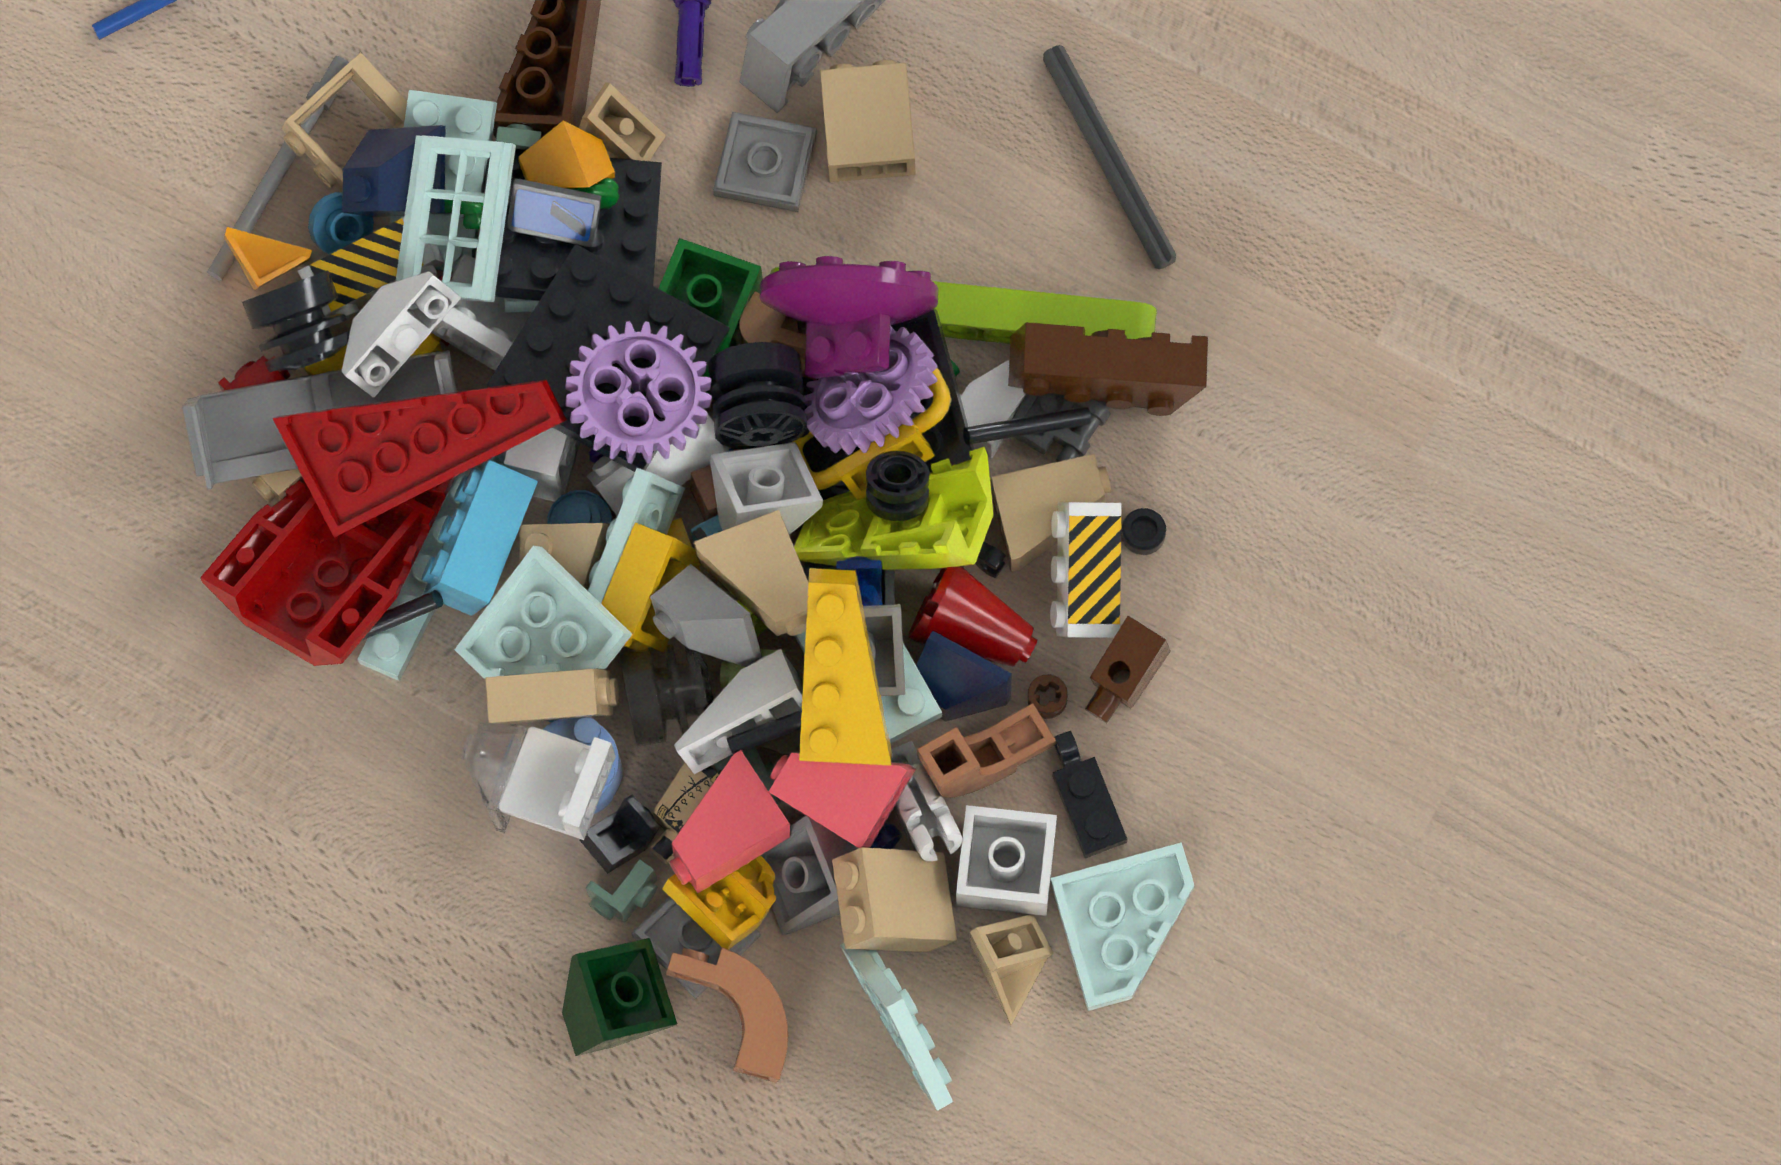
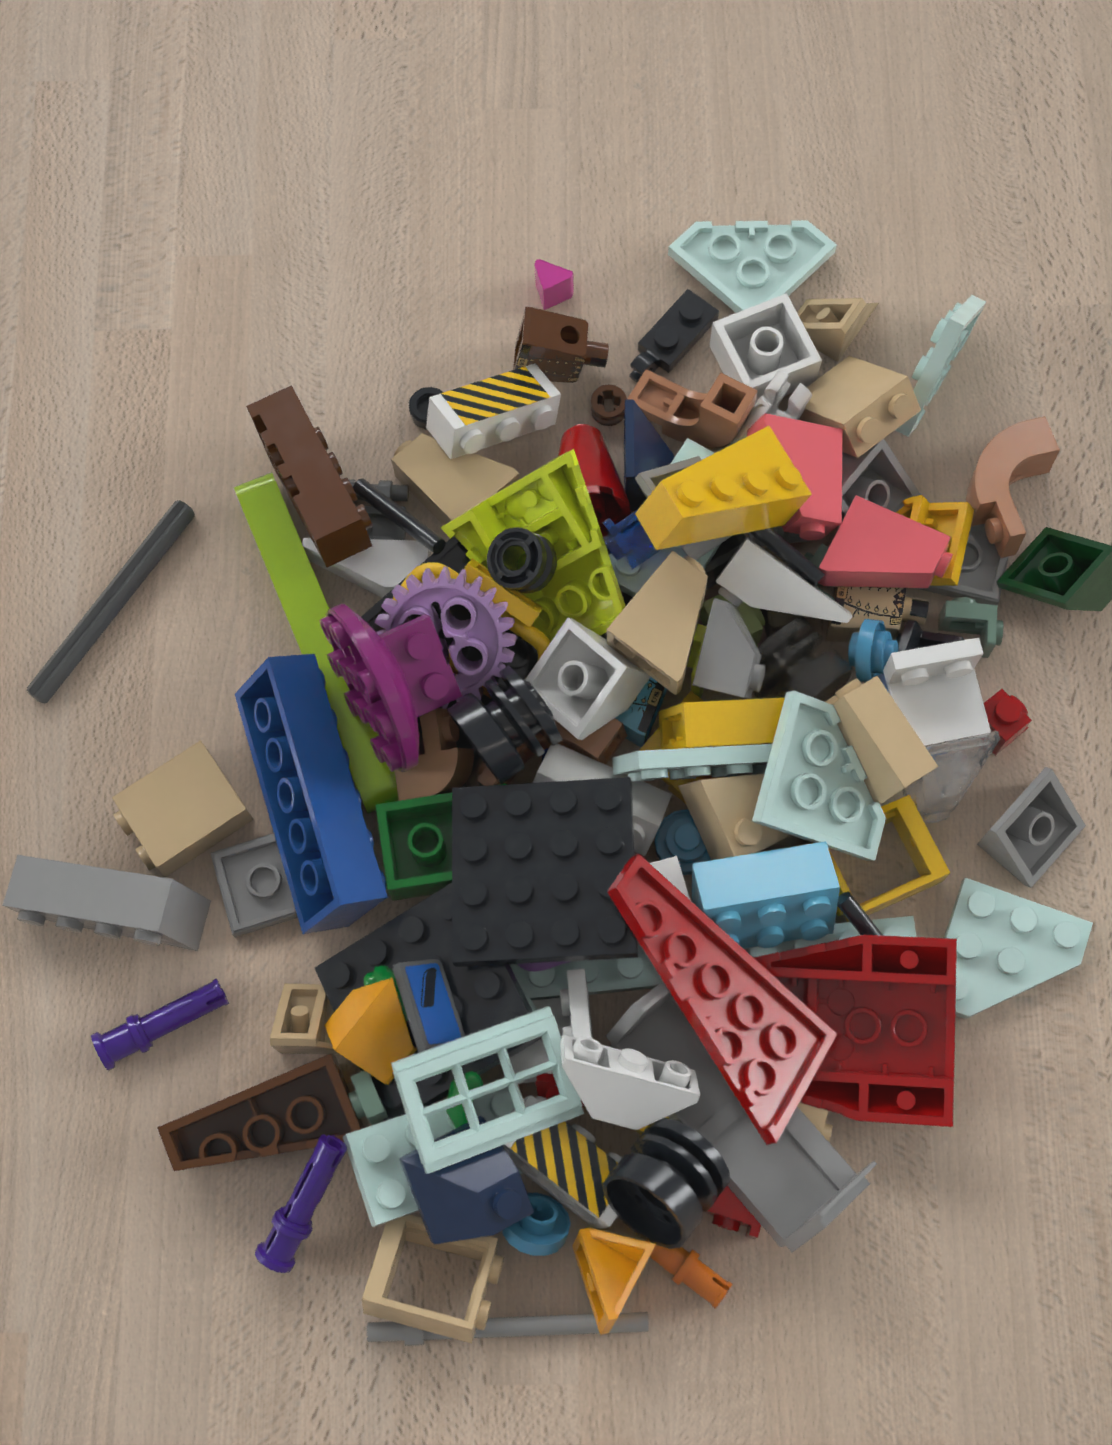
camera: 120 degrees left, 0 degrees up
lavender gear [565,321,712,464] -> none
none -> blue brick [234,654,387,934]
none -> dark purple pin [255,1134,347,1273]
none -> dark pink slope [534,259,574,310]
none -> orange pin [646,1240,732,1308]
none -> yellow window [811,794,950,922]
none -> dark azure plate [848,619,898,682]
none -> light aqua plate [944,878,1093,1019]
none -> light grey slope [977,767,1086,888]
none -> red brick [980,688,1032,756]

